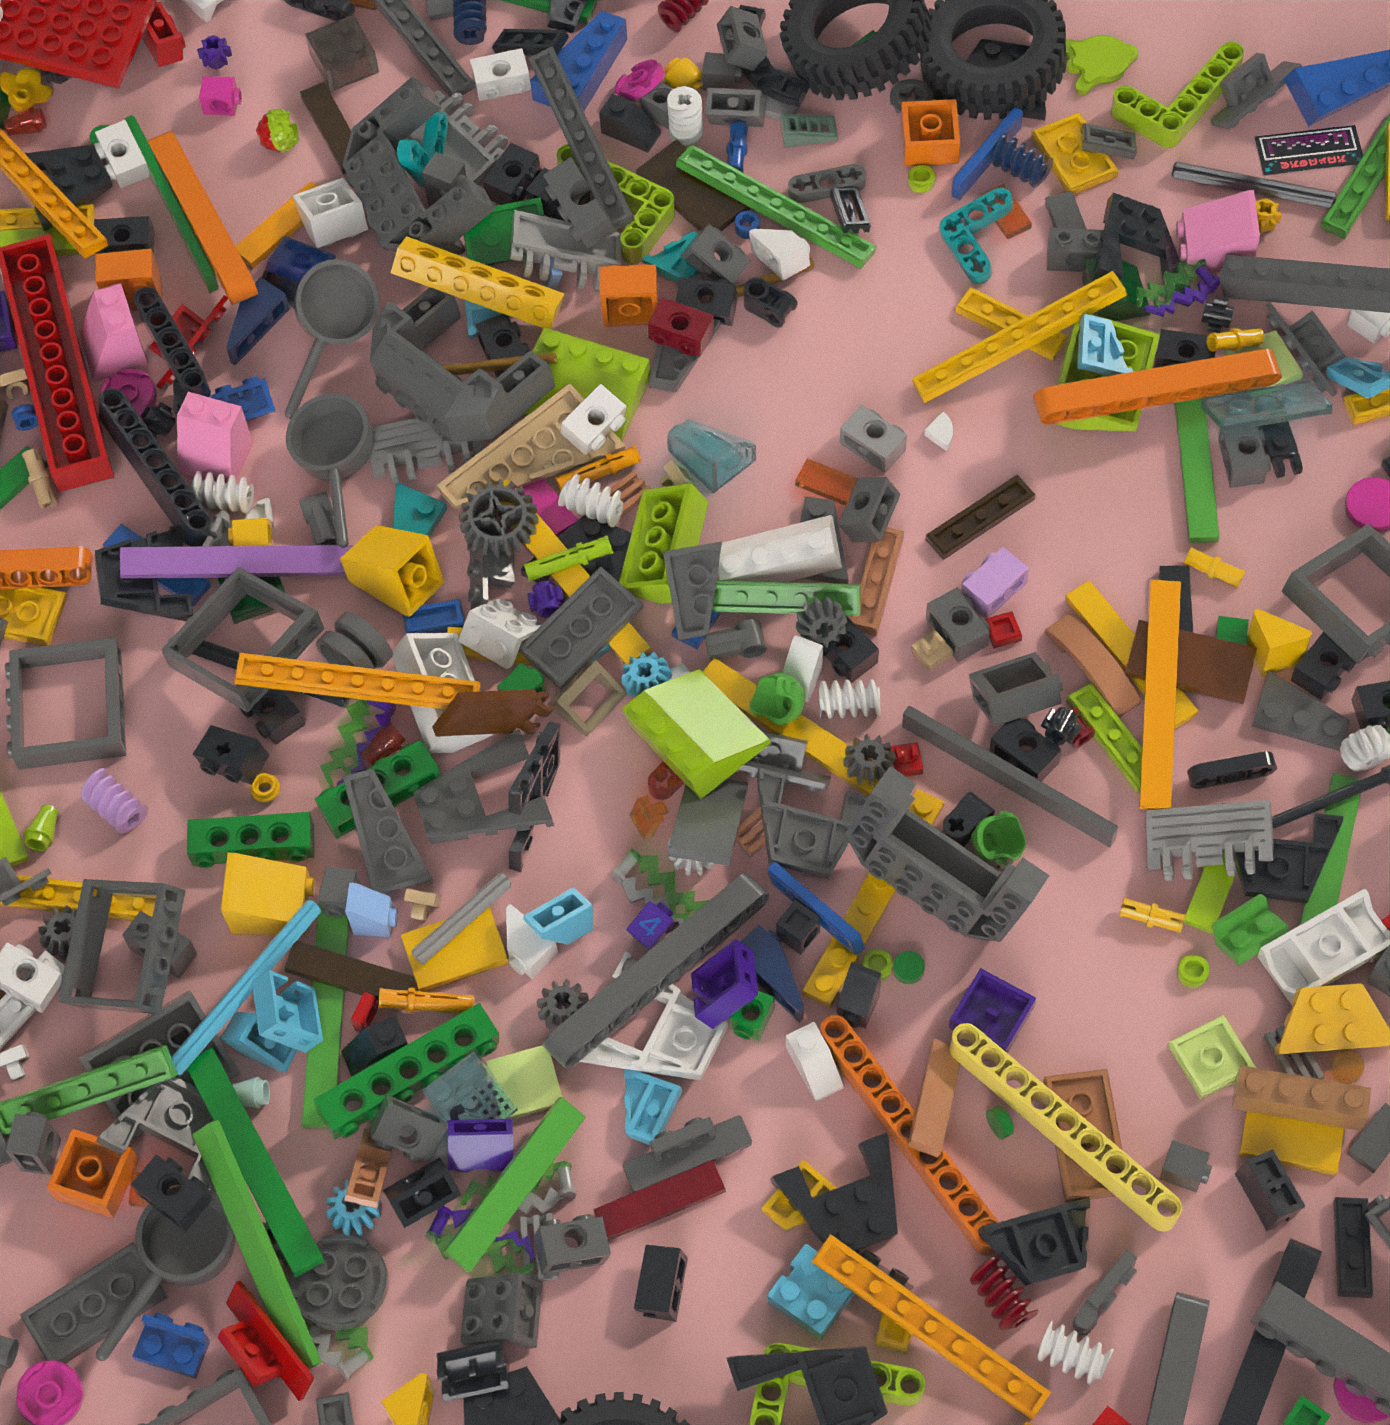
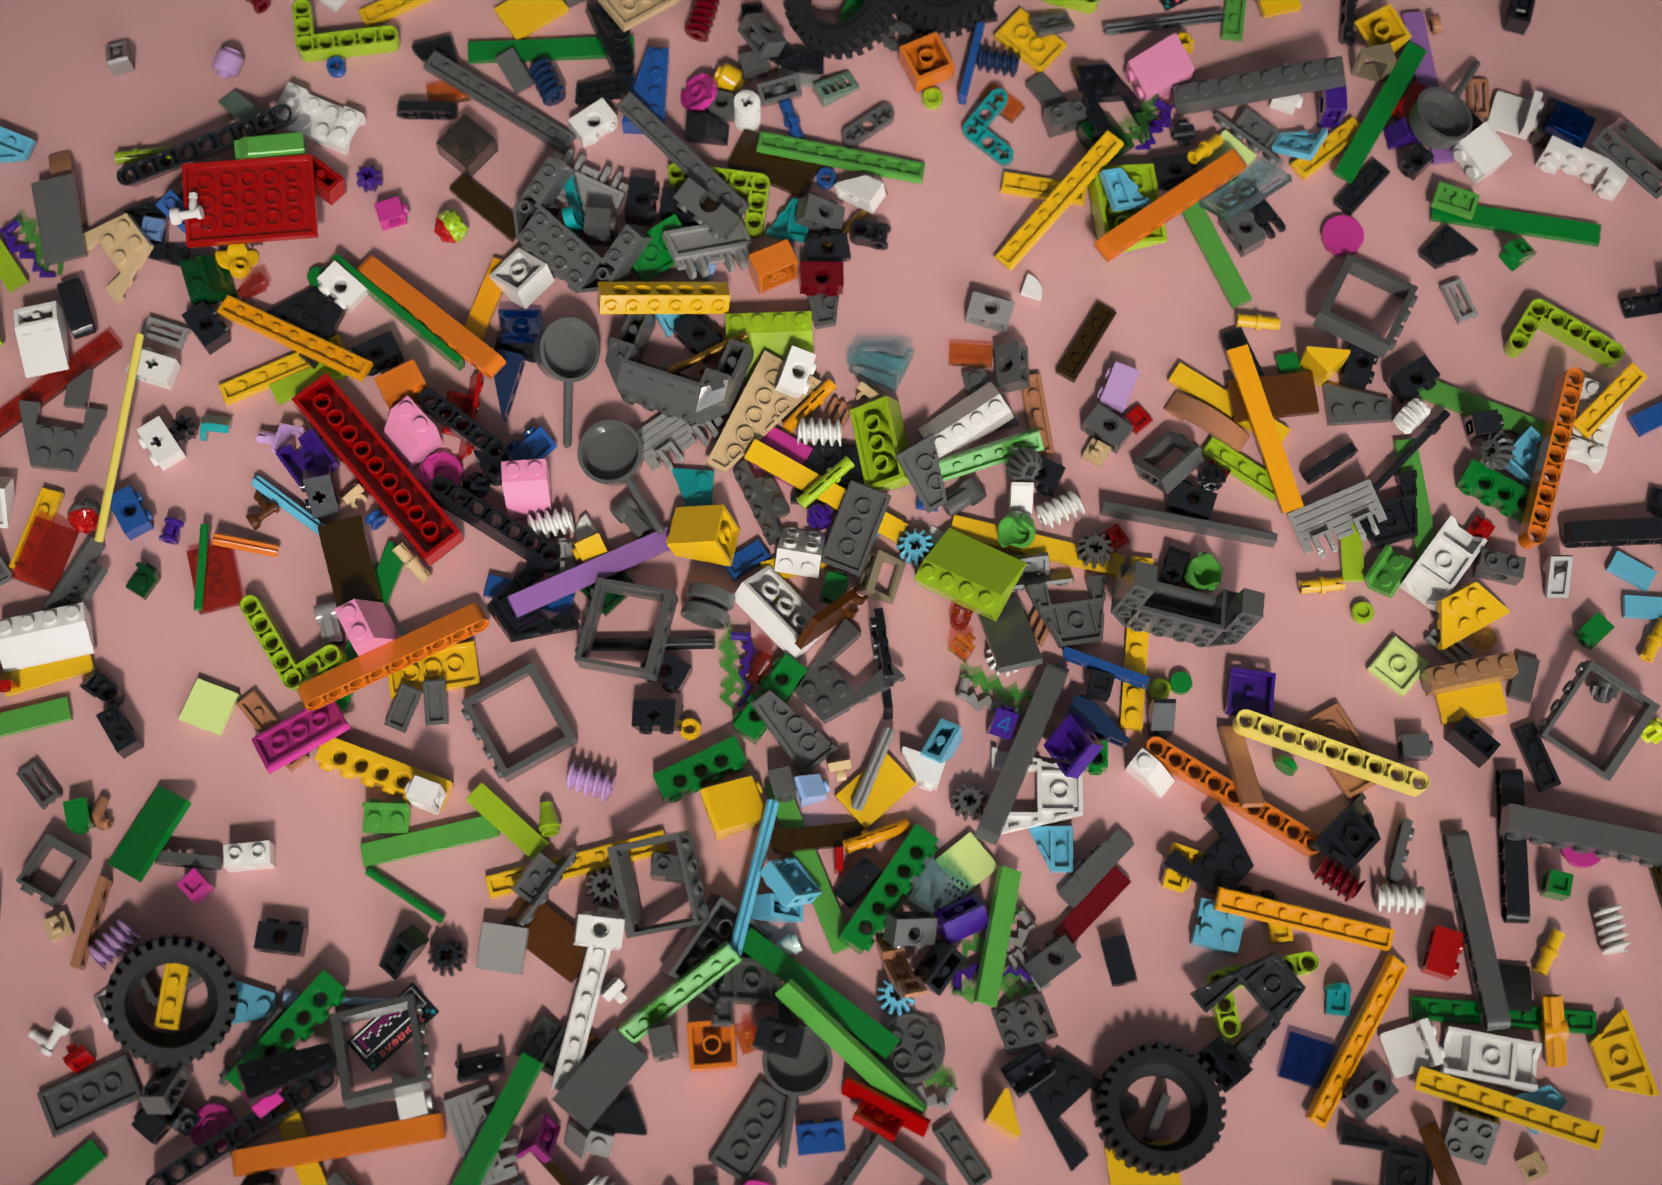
camera: 30 degrees left, 10 degrees up
light orange tile [234,653,481,710] -> none
dark grey gear [459,479,539,558] -> none
black tile [830,187,871,233] -> none

